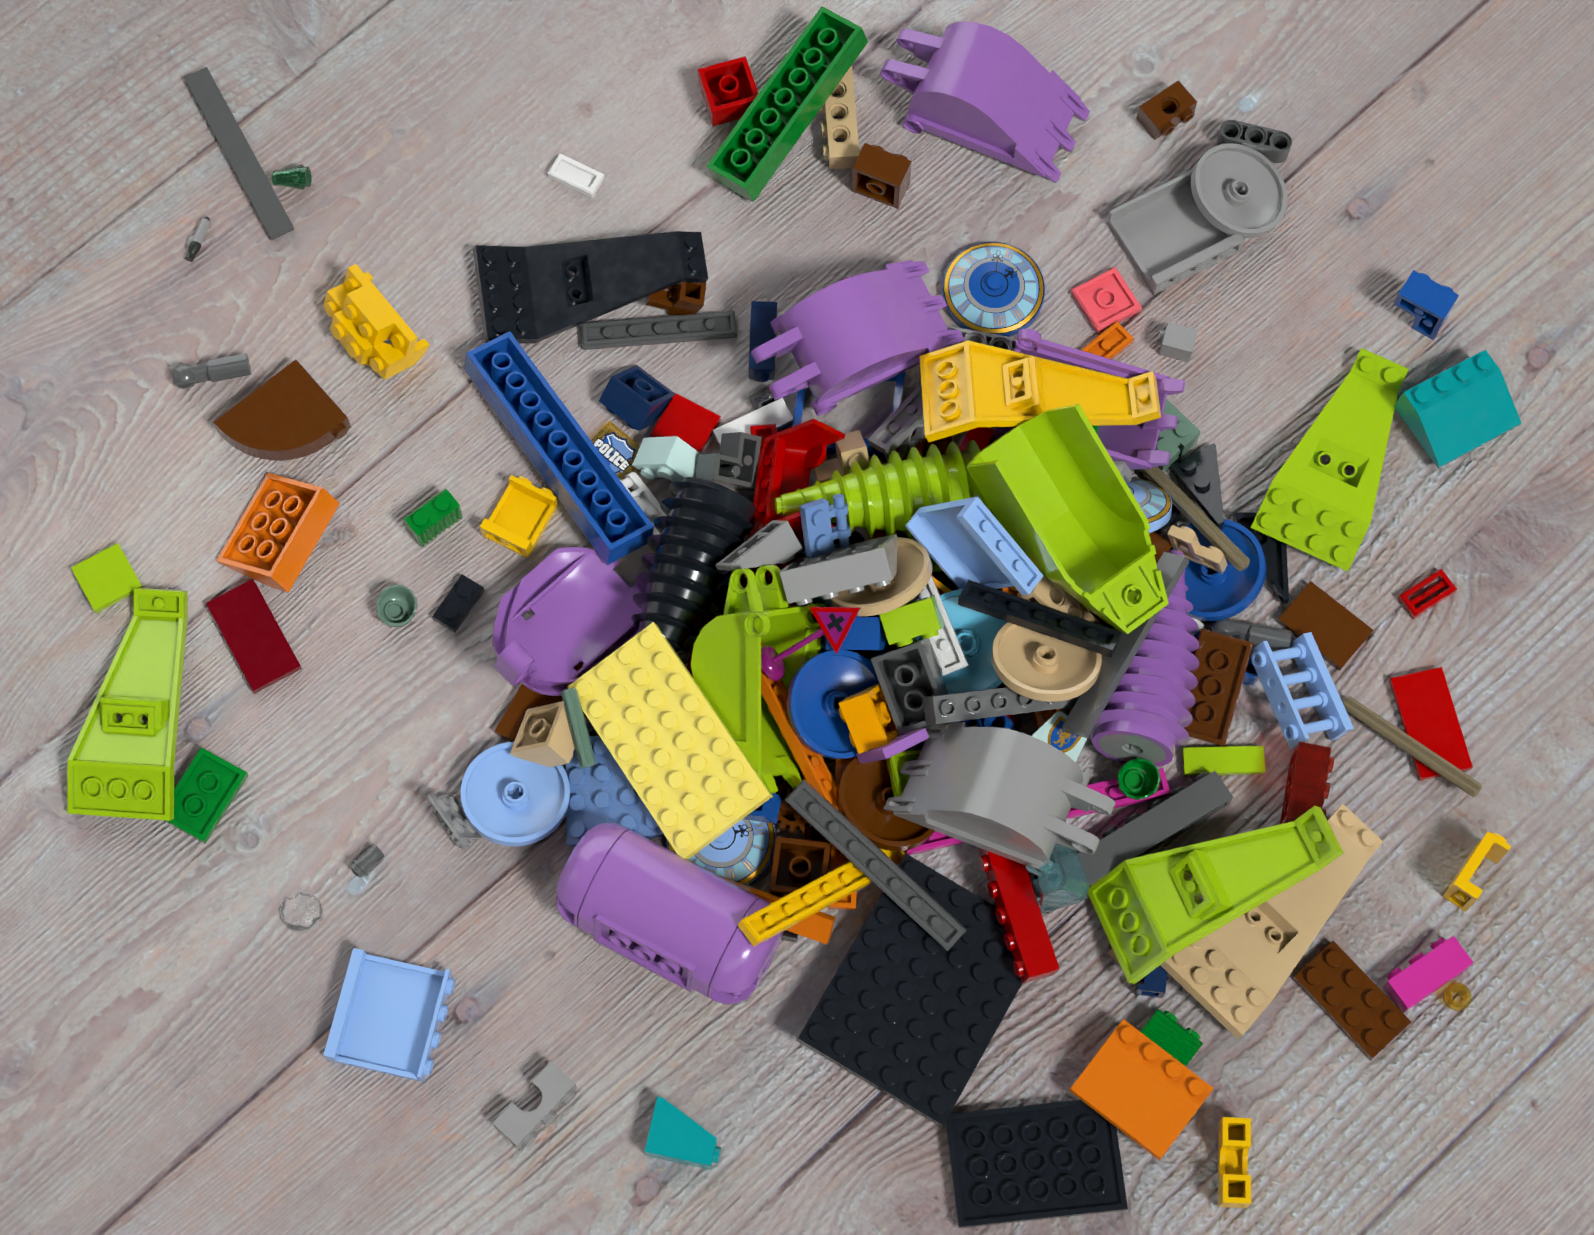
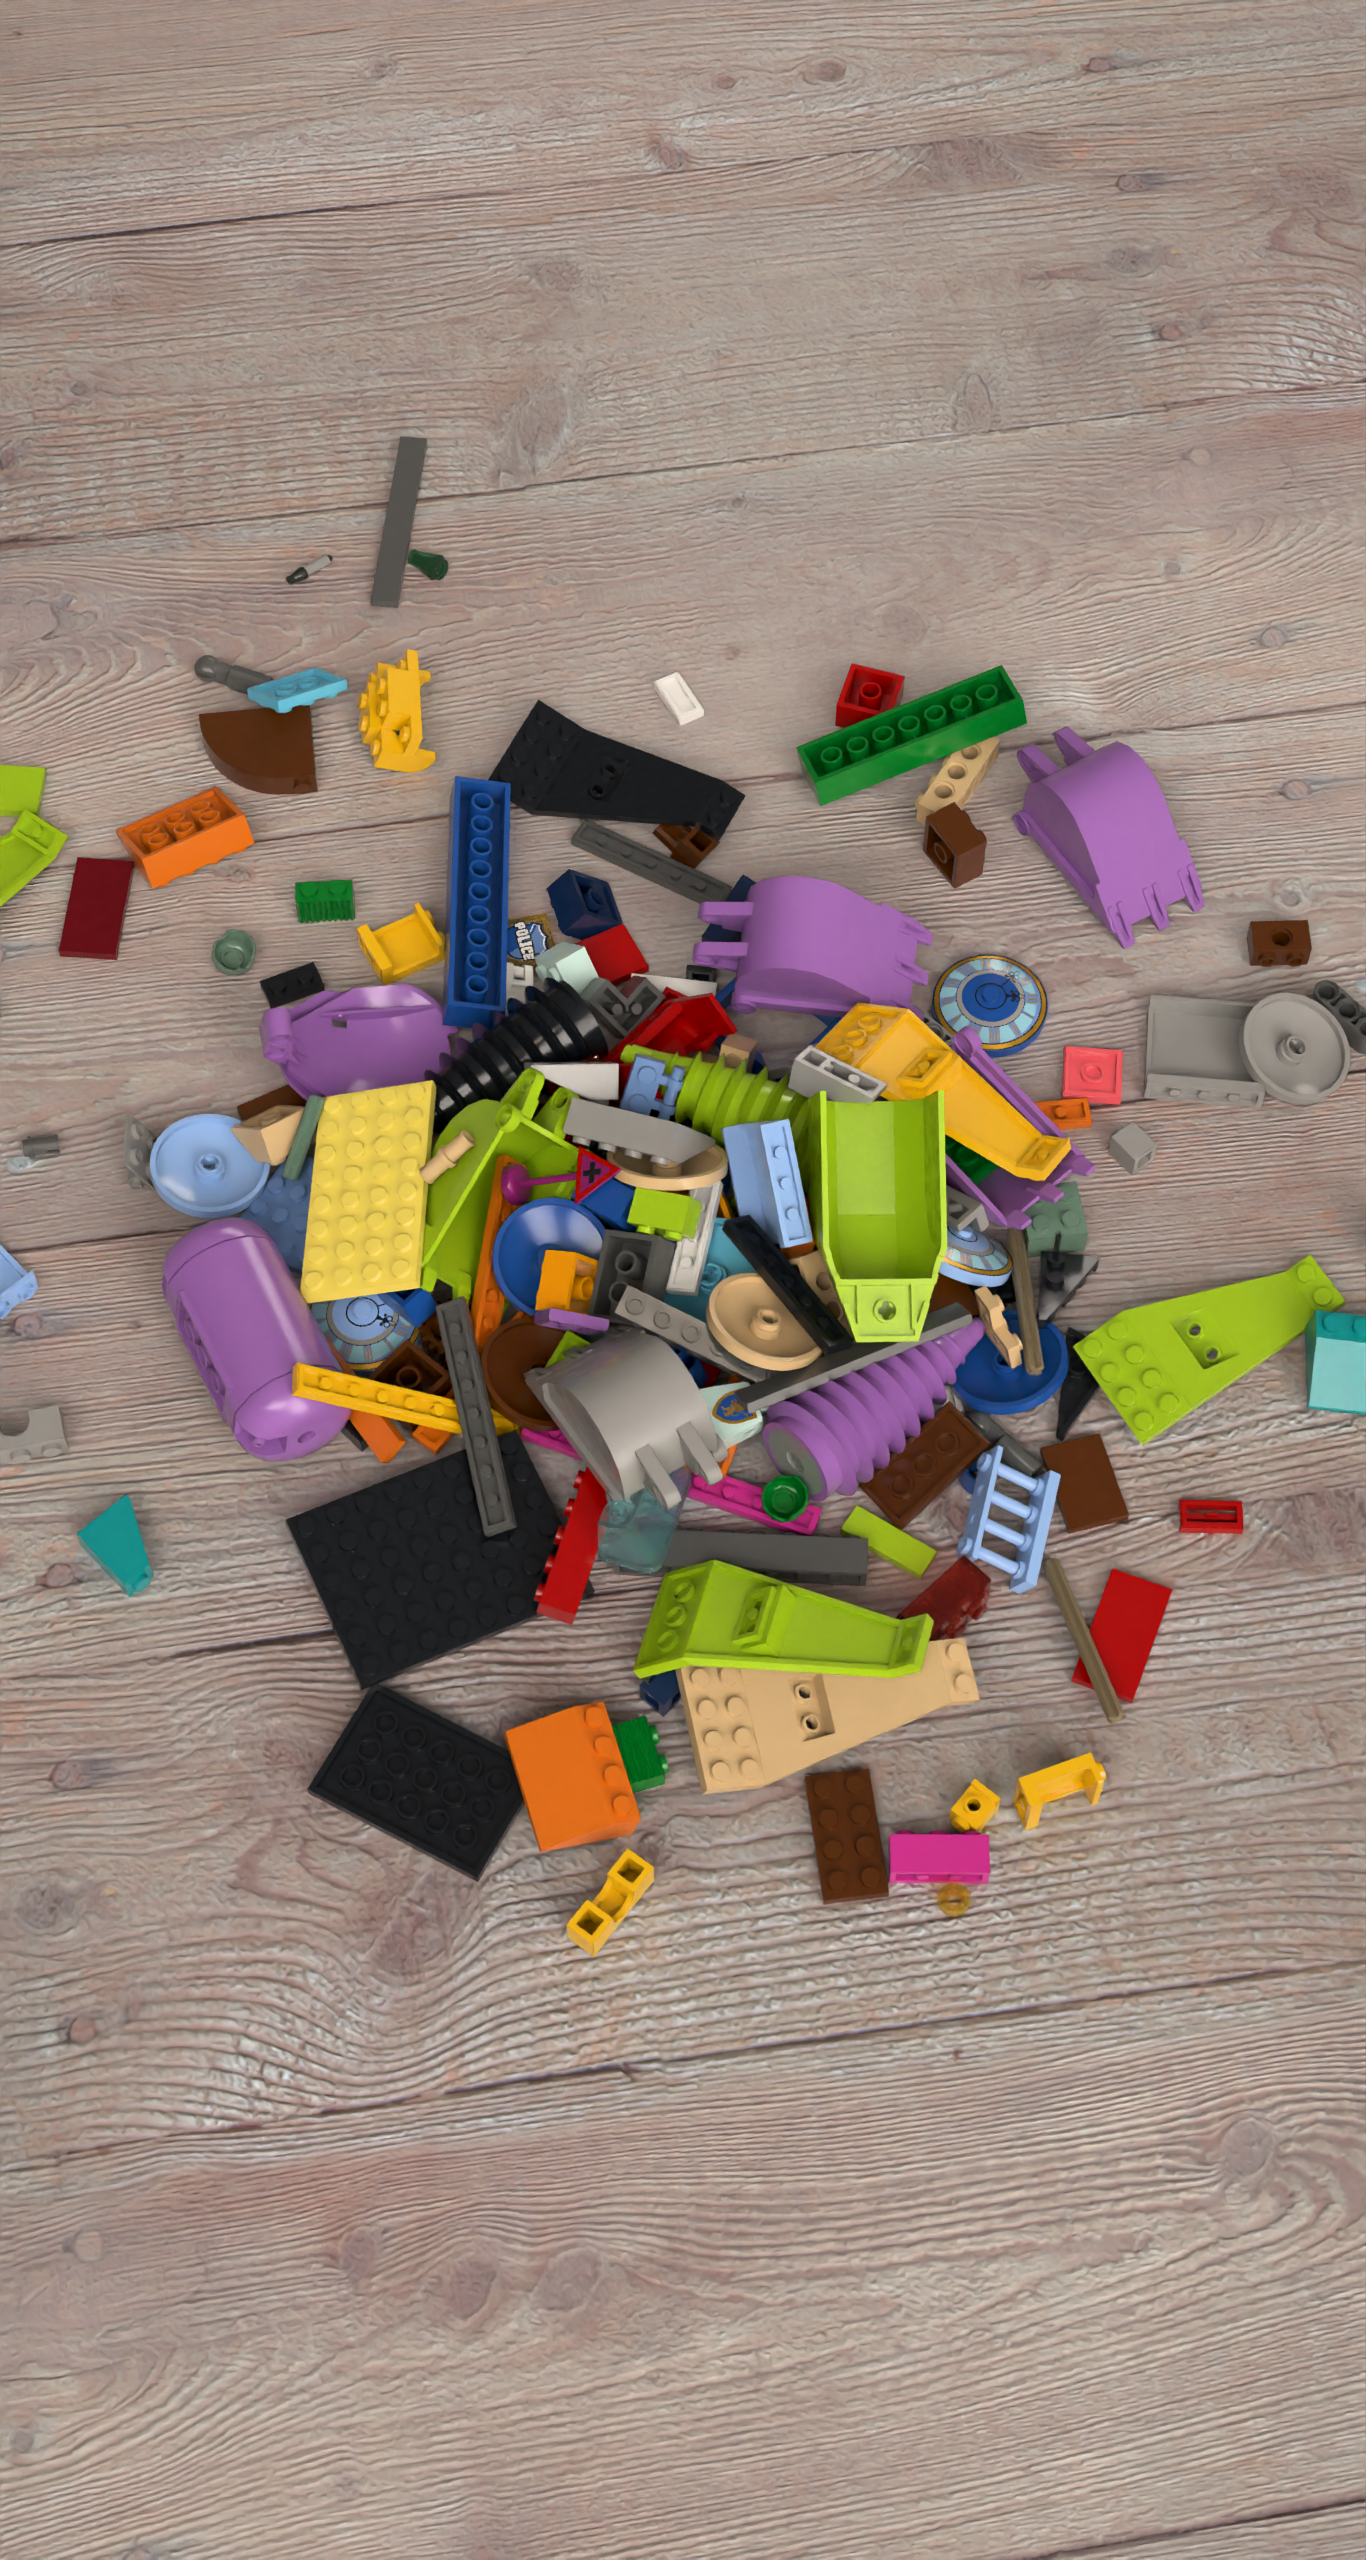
camera: 35 degrees right, 10 degrees down
none -> medium azure plate [247,667,348,713]
none -> tan pin [419,1130,476,1184]
none -> light grey slope [788,1045,887,1103]
none -> yellow brick [949,1779,1001,1833]

